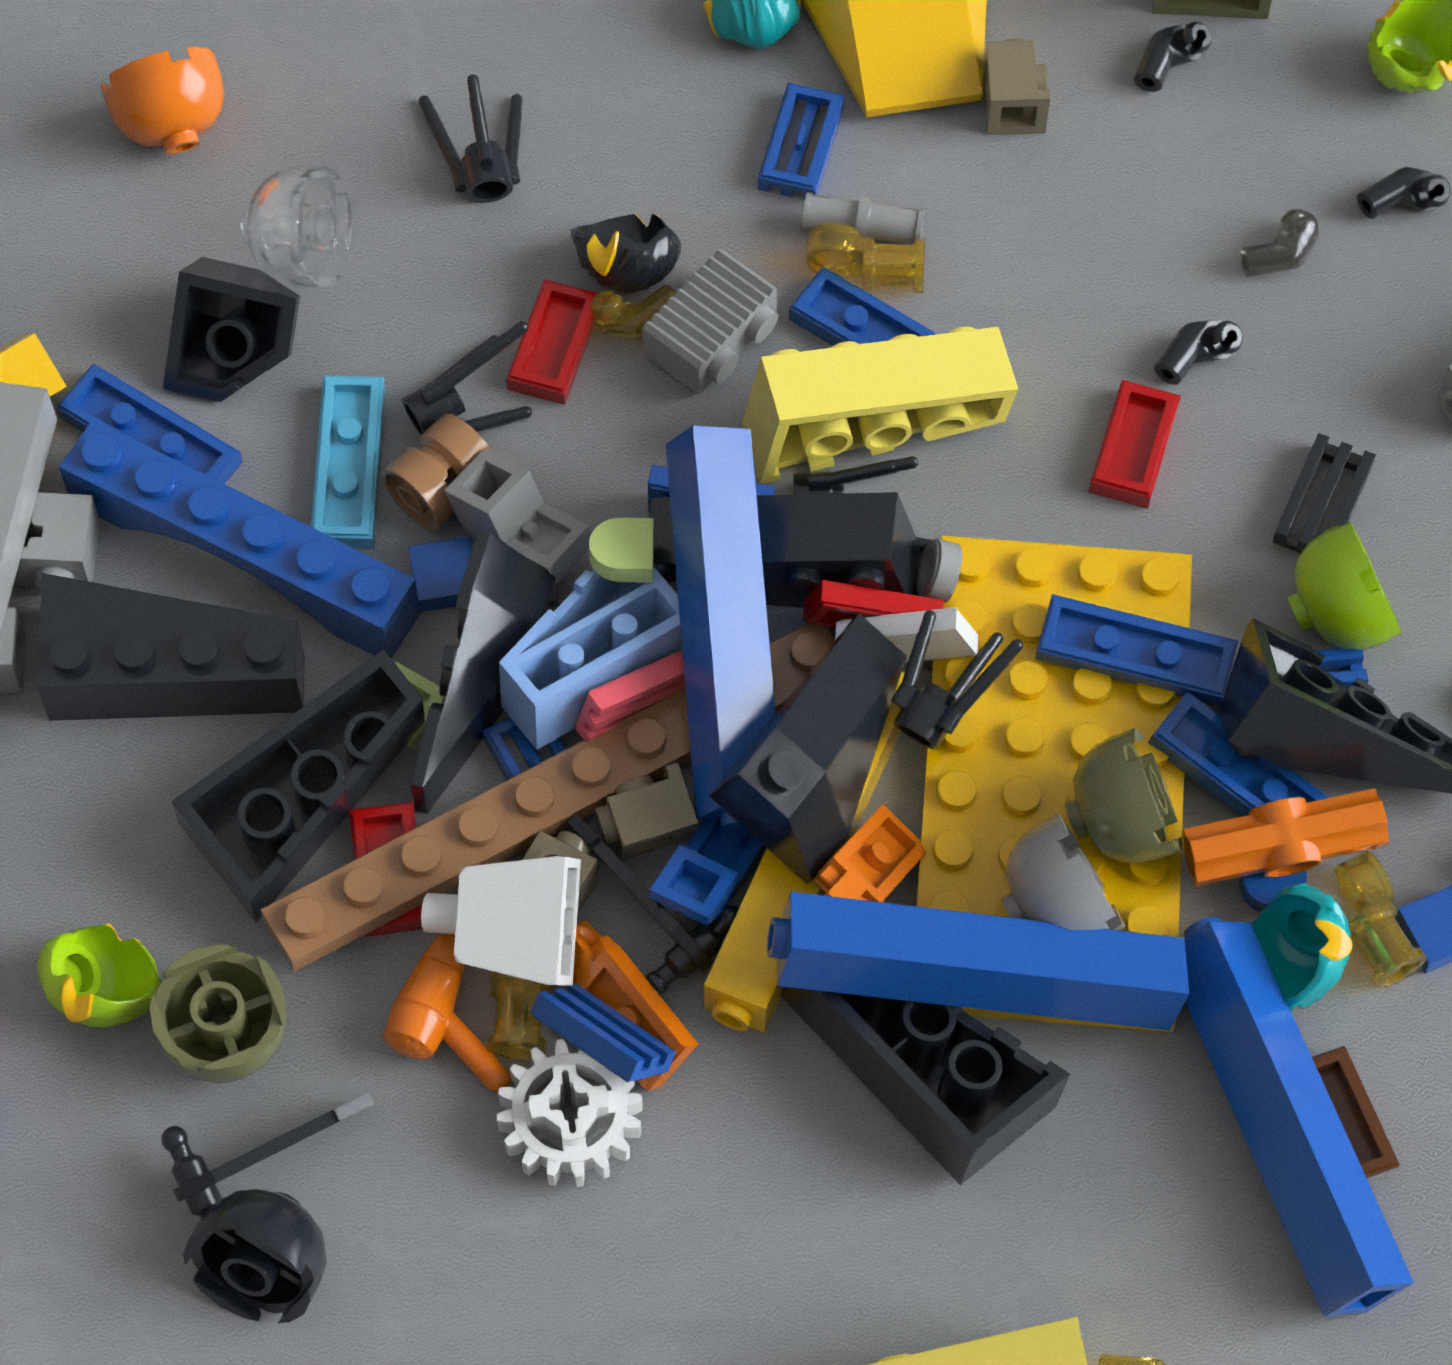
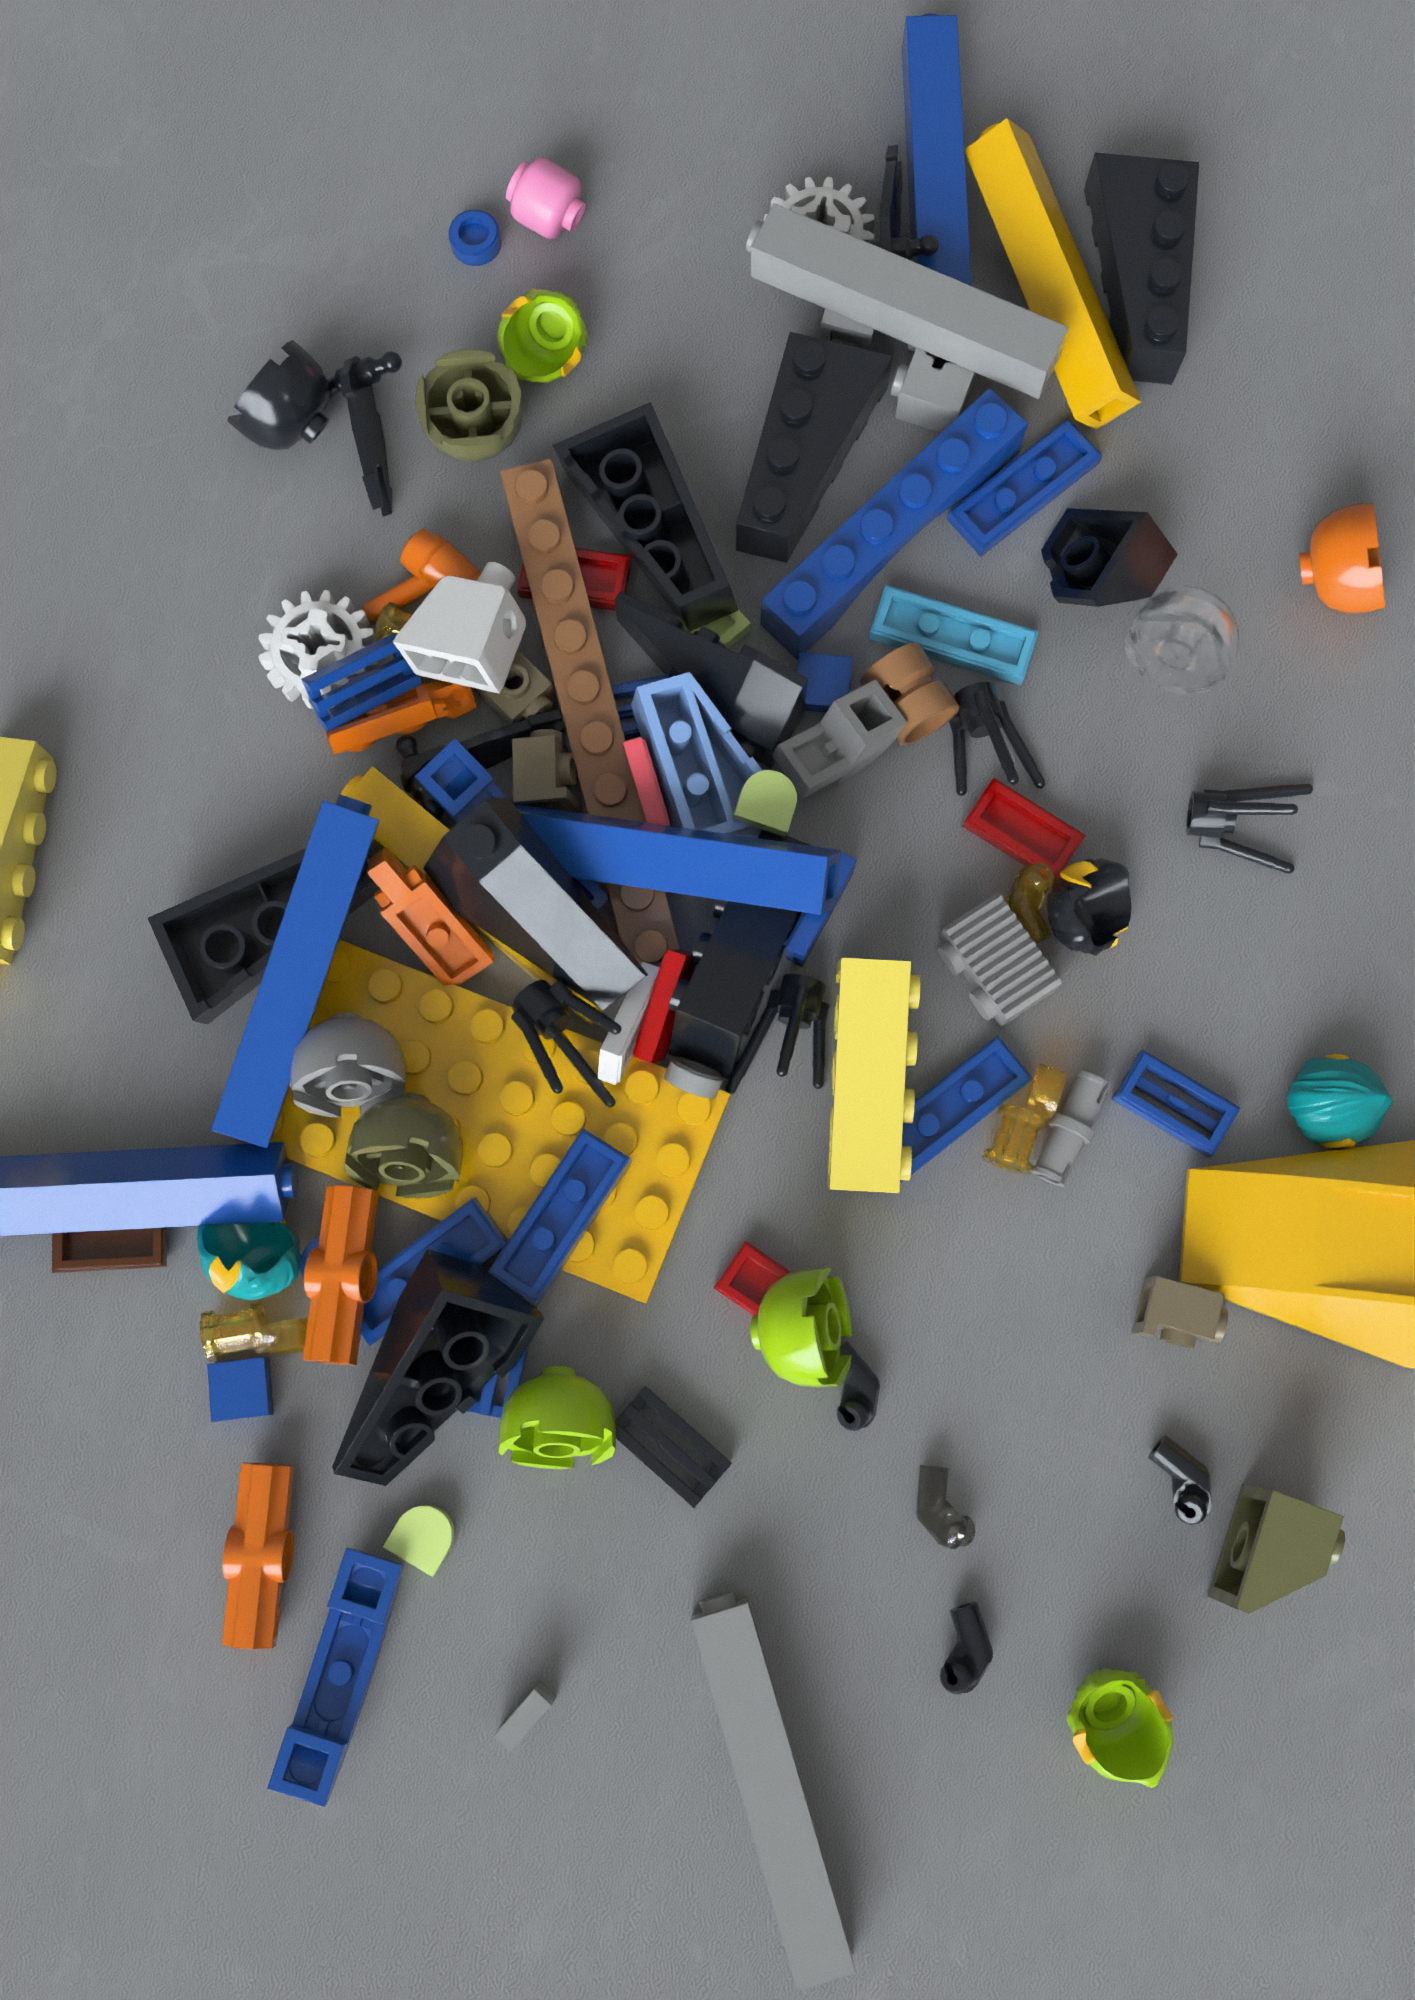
camera: 110 degrees right, 15 degrees up
none -> lime cylinder [750,1267,852,1387]

